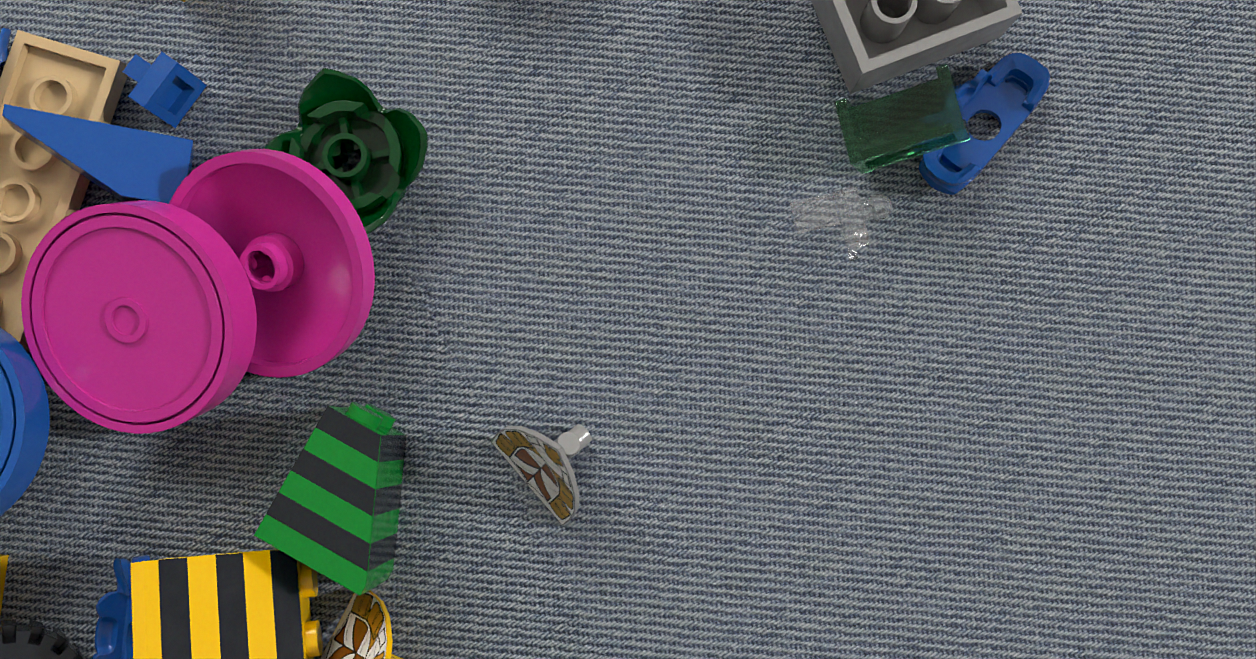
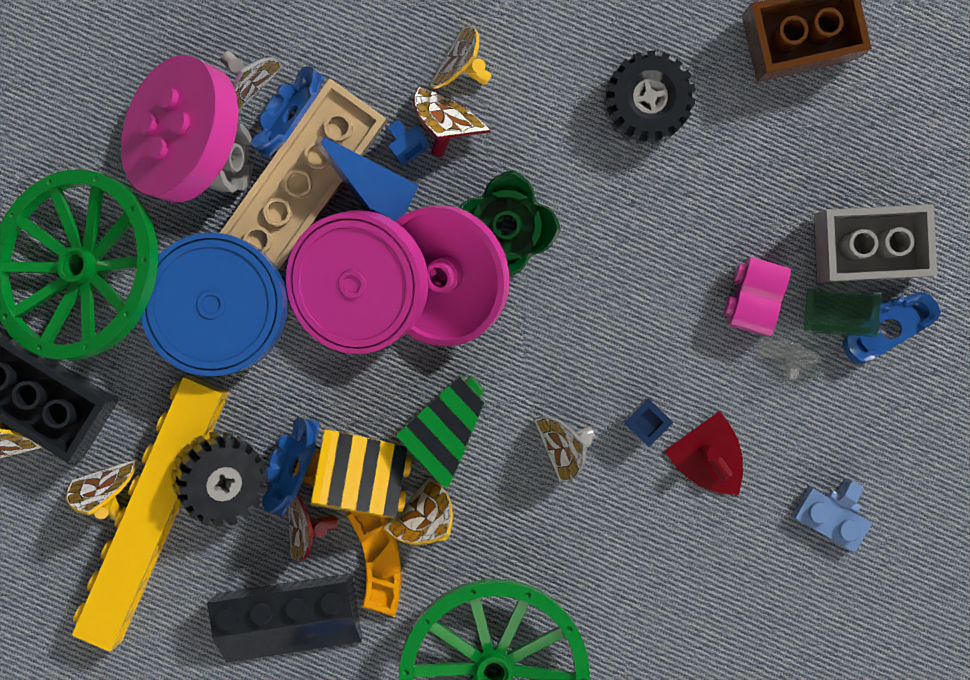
camera: 15 degrees right, 5 degrees up
none -> shield [413,86,490,157]
none -> dark blue tile [623,397,674,447]
none -> dark red shield [664,411,743,495]
none -> dark pink brick [723,257,791,337]
none -> medium blue hinge [792,478,873,553]

